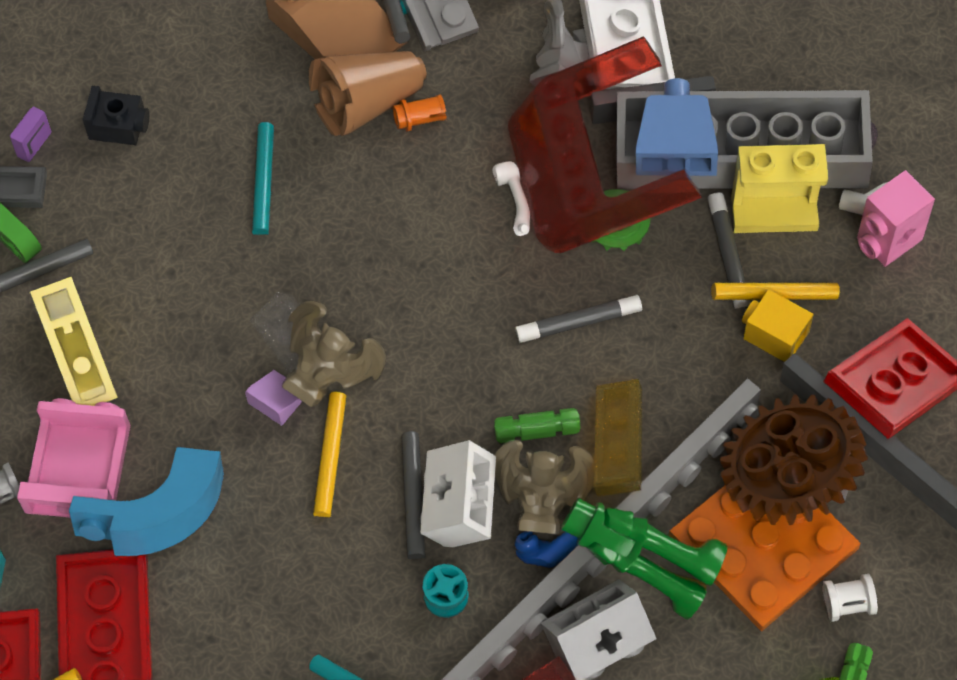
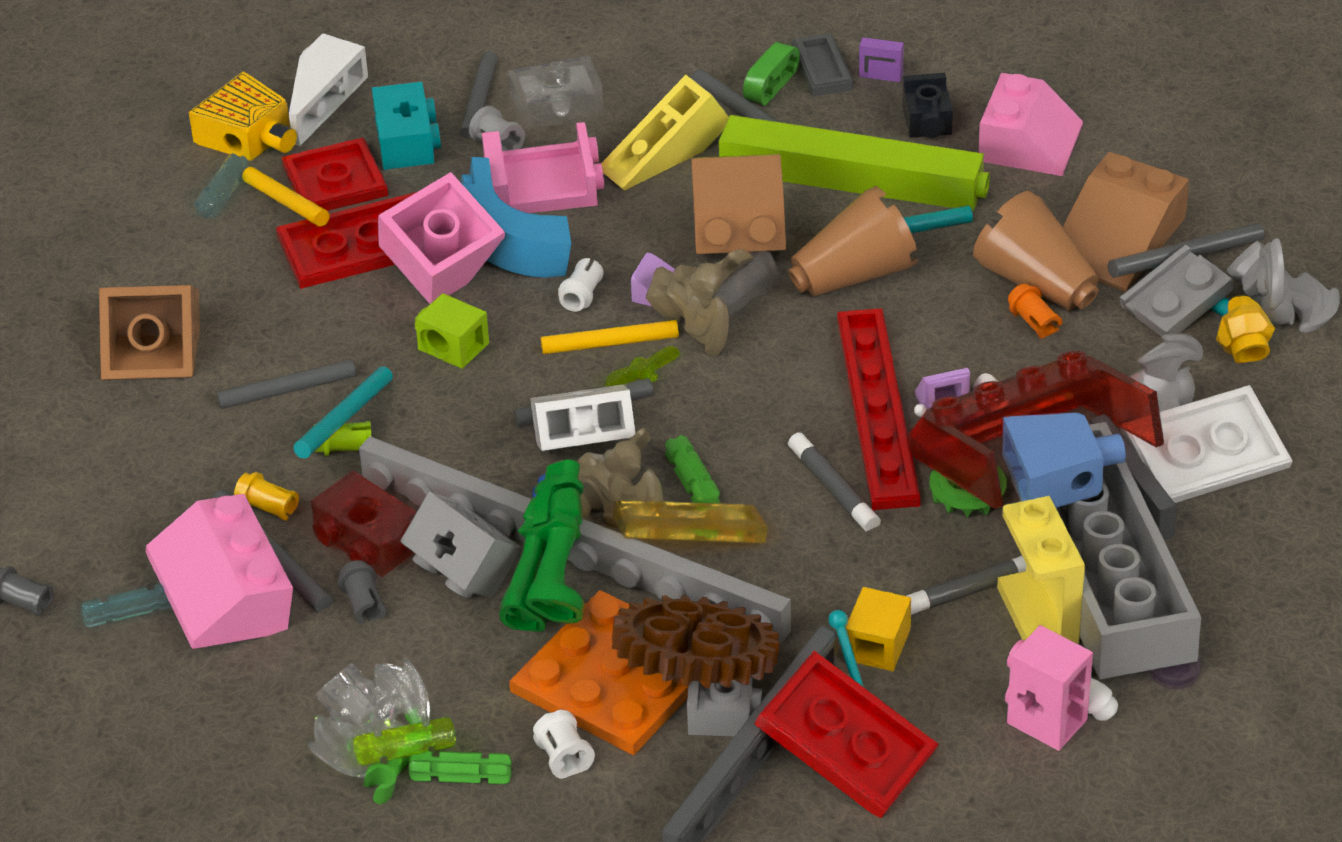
camera: 75 degrees right, 20 degrees down
teal wheel [422,564,469,618] -> none
yellow bar [711,283,840,300] -> none
none -> bright pink slope [378,172,505,304]
none -> lime brick [415,293,489,369]
none -> white pin [558,258,604,312]
none -> clear neon green piece [605,346,680,387]
none -> medium nougat slope [691,154,786,254]
none -> lime brick [719,115,990,211]
none -> medium nougat cone [788,186,918,297]
none -> teal hinge [828,610,864,687]
none -> red tile [837,308,920,510]
none -> lavender slope [915,368,970,411]
none -> bright pink slope [979,73,1083,176]

